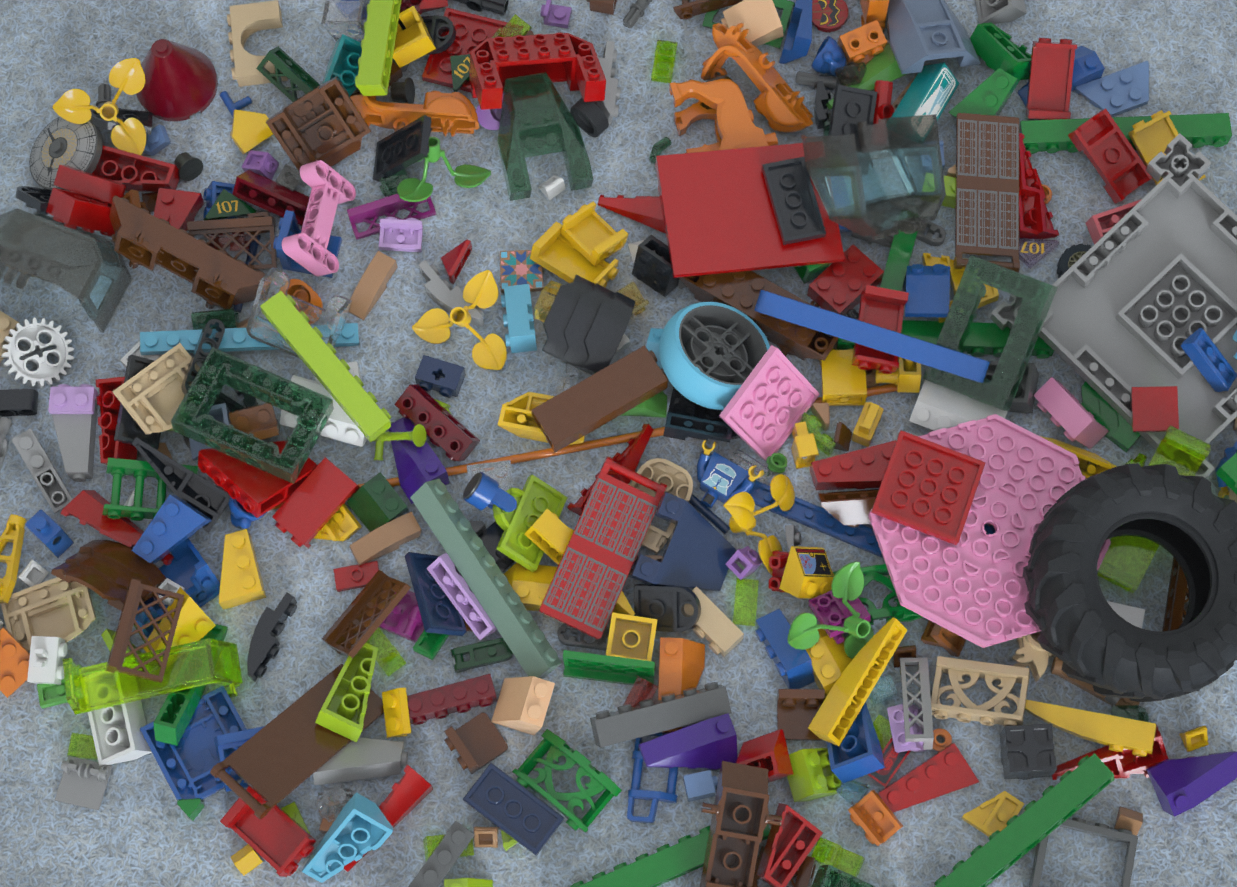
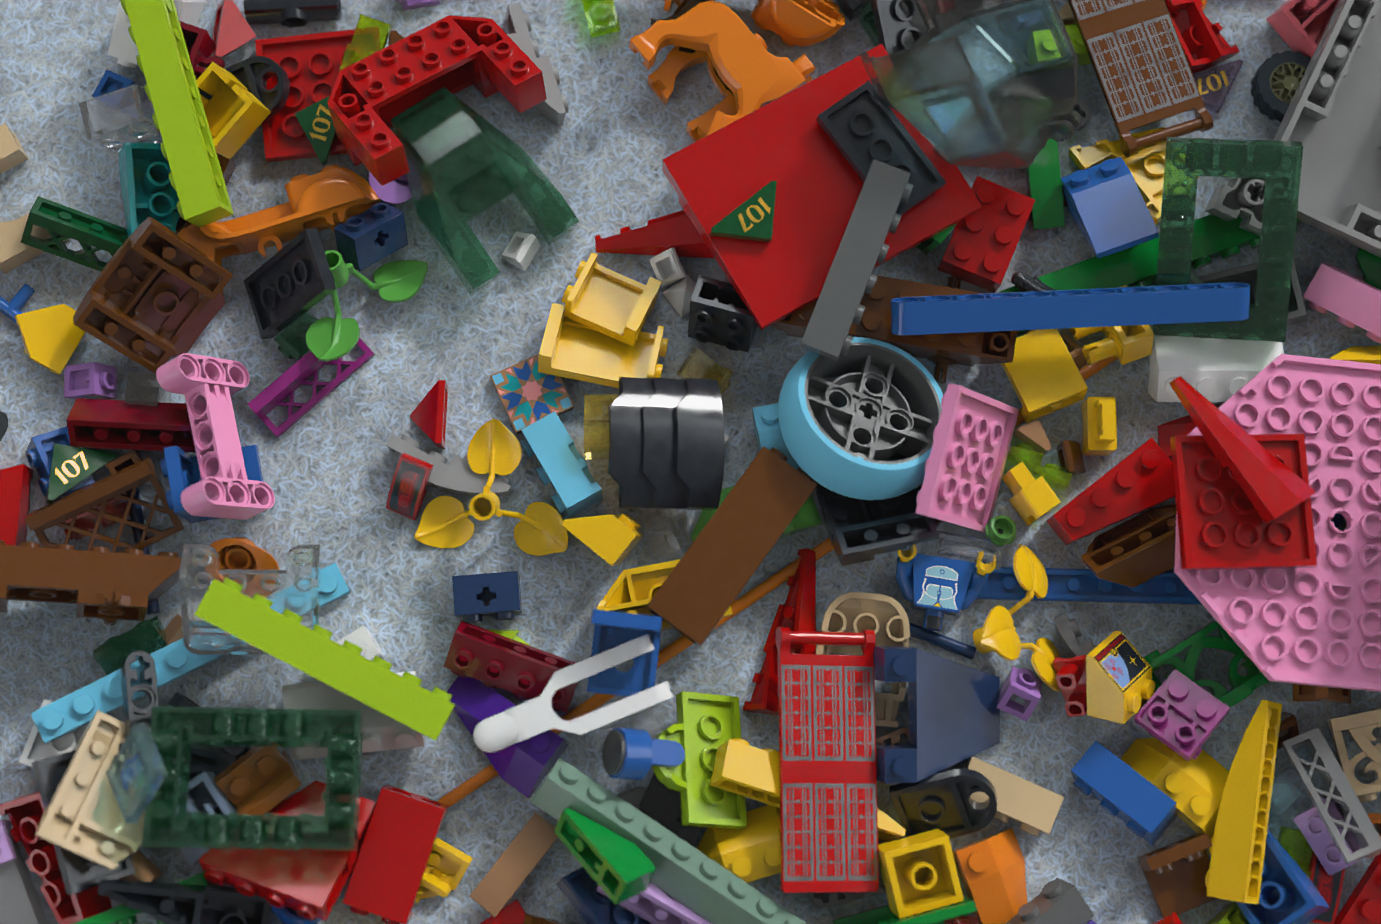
camera: 30 degrees left, 10 degrees up
medium nougat slope [346,251,398,321] -> none
dark green slope [347,472,409,532] -> none
lime piece [372,424,426,461] -> none
lavender bracket [379,217,423,252] -> none
pearl dark grey piece [391,77,415,104] -> none
black tyre [570,98,609,138] -> none
clear green arm [649,137,671,165] -> none
clear neon green slope [733,578,759,626] -> none
bright green plant [787,561,874,659] -> none
red panel [852,285,909,374] -> none
none -> clear light blue tile [106,724,167,823]
none -> dark blue brick [334,202,408,272]
none -> slope [386,453,434,520]
none -> white piece [473,634,674,752]
none -> green slope [554,807,656,905]
none -> yellow slope [561,513,644,566]
none -> blue bracket [587,609,663,697]
none -> white slope [649,247,686,288]
none -> dark green tile [710,181,777,242]
none -> dark grey brick [801,159,914,361]
none -> red wedge [1169,377,1315,523]

